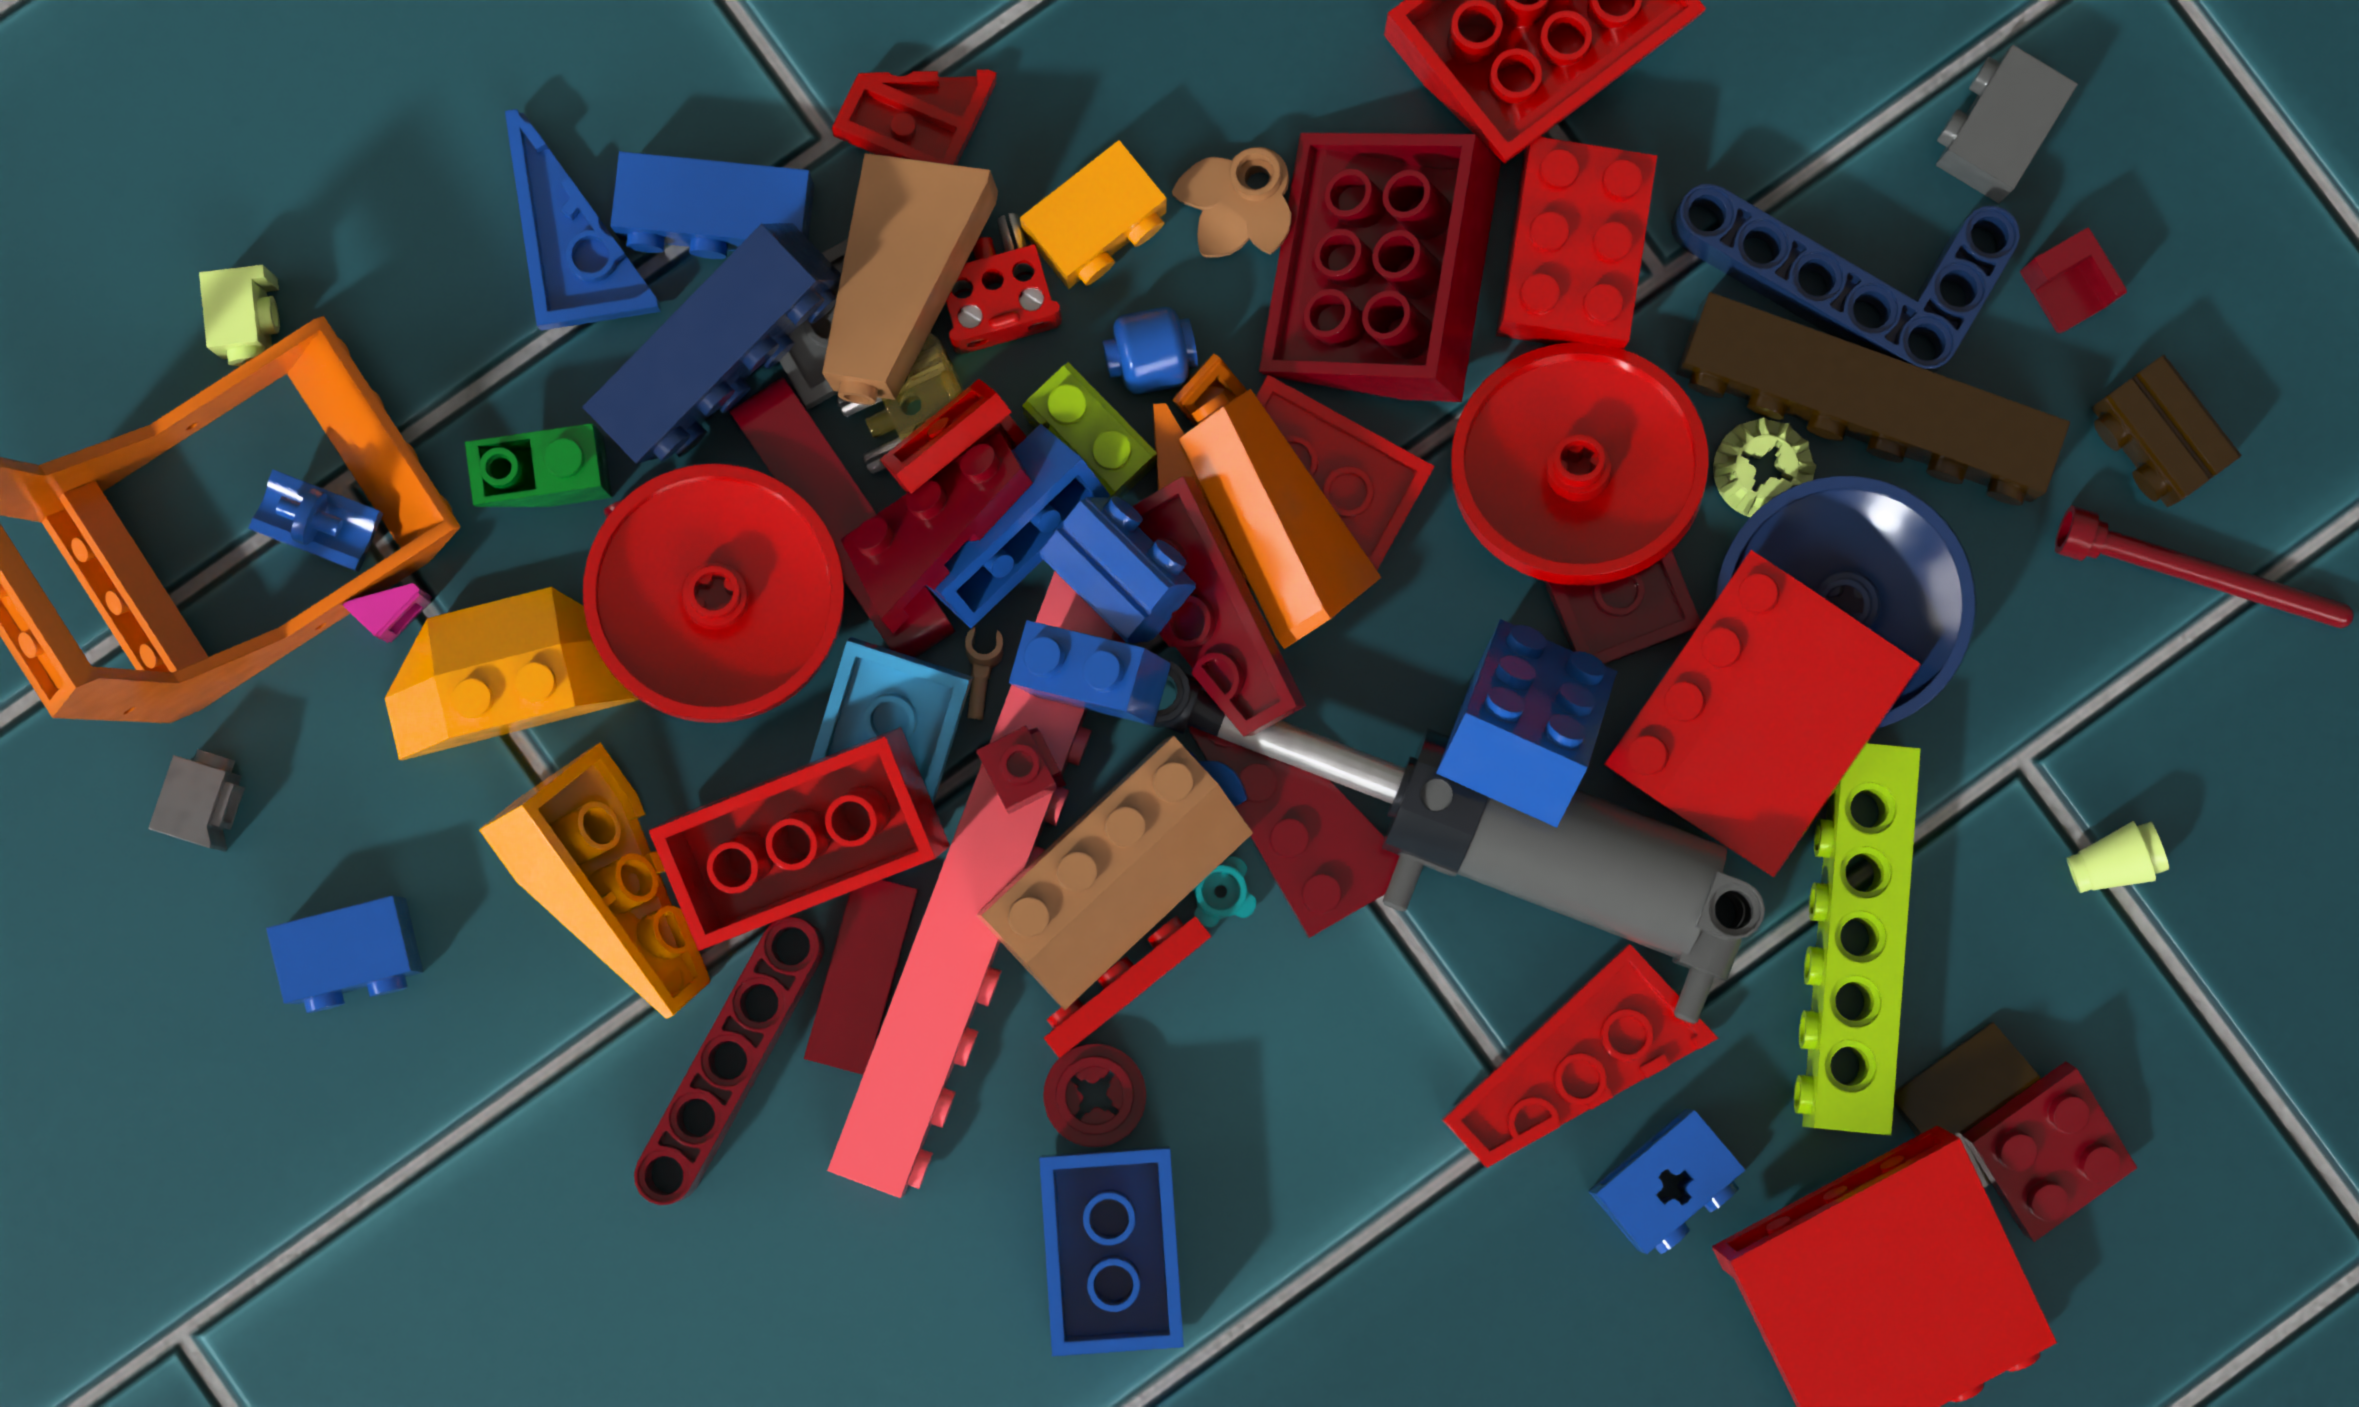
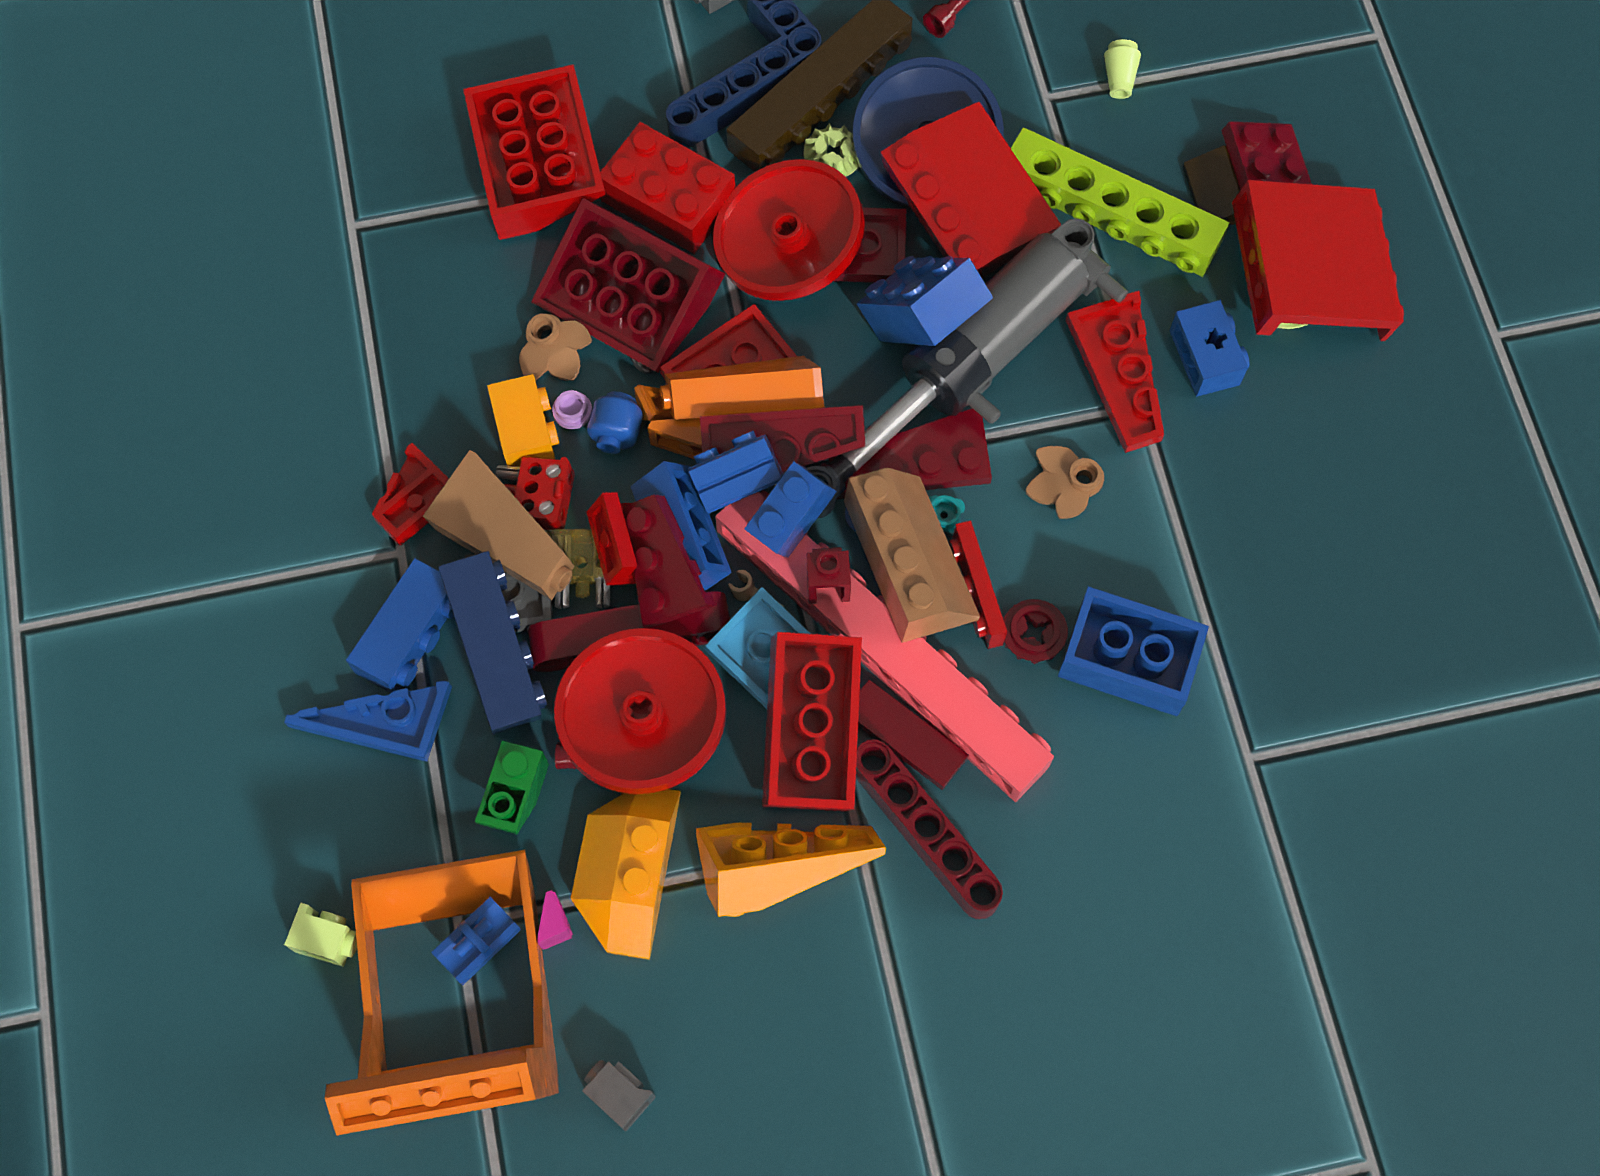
camera: 60 degrees left, 15 degrees down
blue brick [266,895,423,1013] -> none
lime brick [1022,362,1157,498] -> none
none -> lavender plate [552,390,592,429]
none -> medium nougat plate [1025,446,1104,519]

